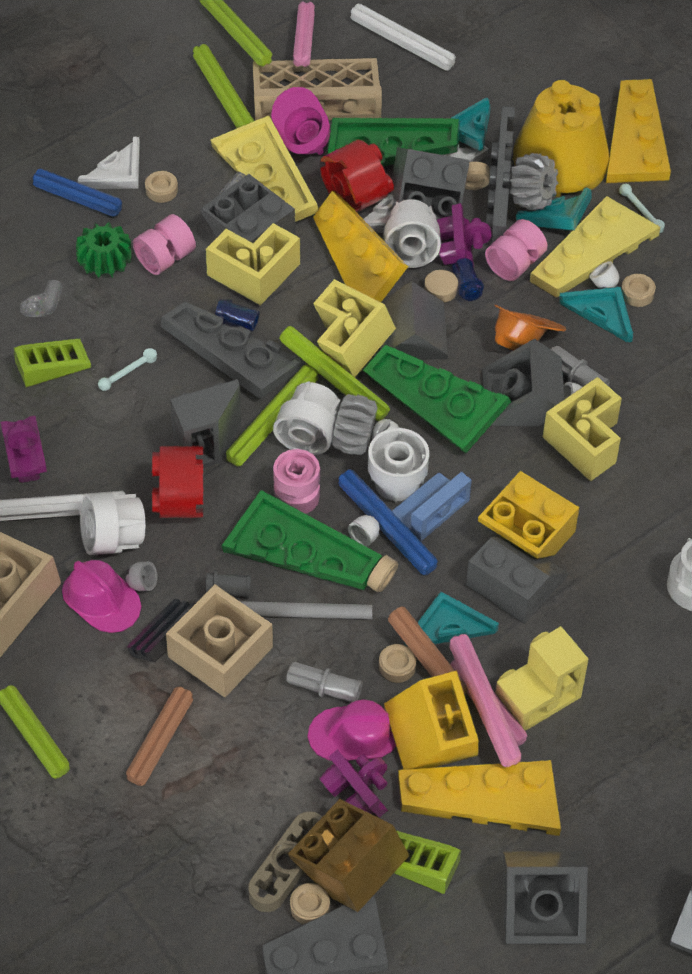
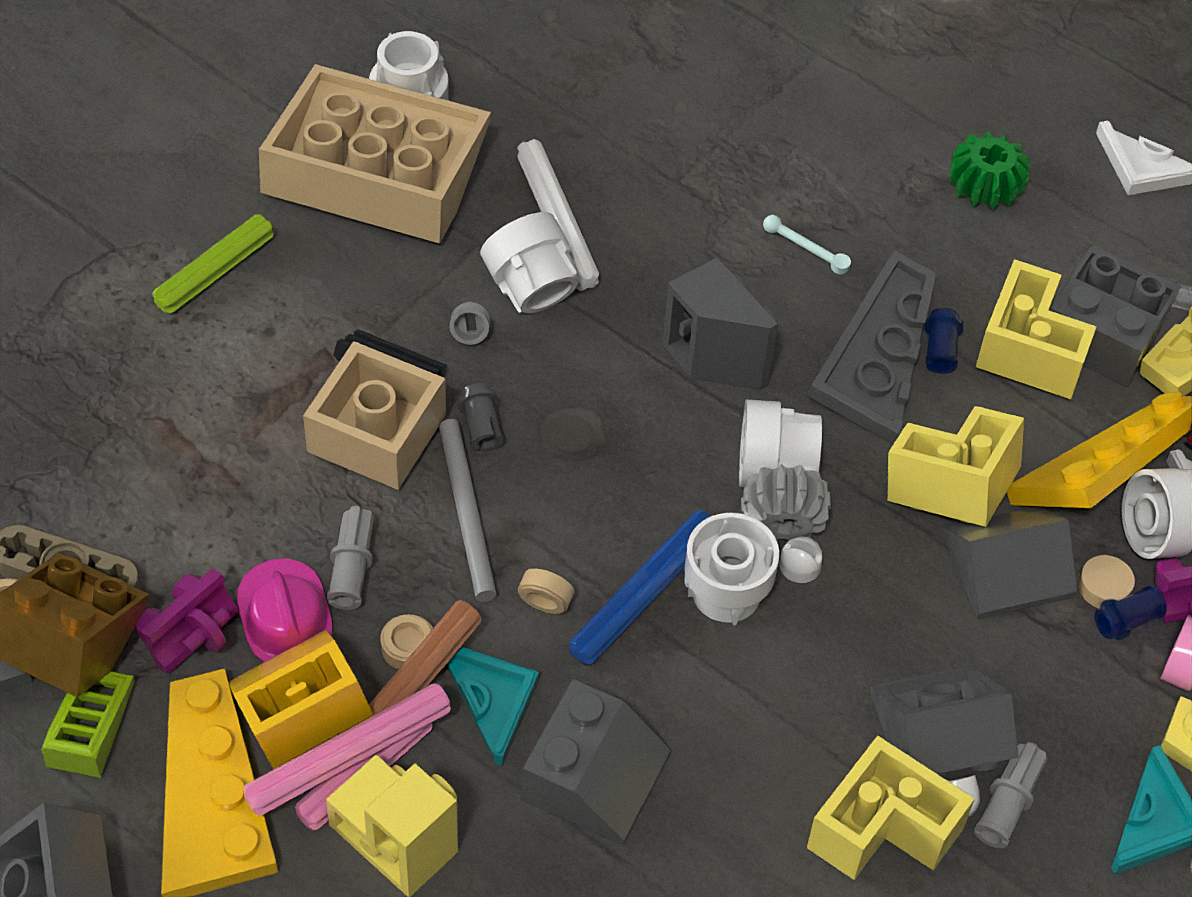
camera: 75 degrees right, 0 degrees up
magenta hips [1,416,47,483] -> none
lime slope [13,338,91,387] -> none
clear arm [20,280,63,317] -> none
blue axle [33,169,122,217] -> none
dark pink piece [62,560,141,633] -> none
nougat axle [126,686,193,786] -> none
bright pink wheel [132,214,196,275] -> none
tan tile [145,171,178,203] -> none
red brick [152,446,203,518] -> none
green wing [221,490,383,590] -> none
lime axle [226,365,318,467] -> none
bright pink wheel [273,449,320,514] -> none
lime axle [279,326,390,421] -> none
white hinge [348,515,380,547] -> none
green wing [363,345,511,454] -> none
medium blue panel [392,472,472,541] -> none
yellow slope [478,471,579,559] -> none
orange piece [494,304,566,351] -> none

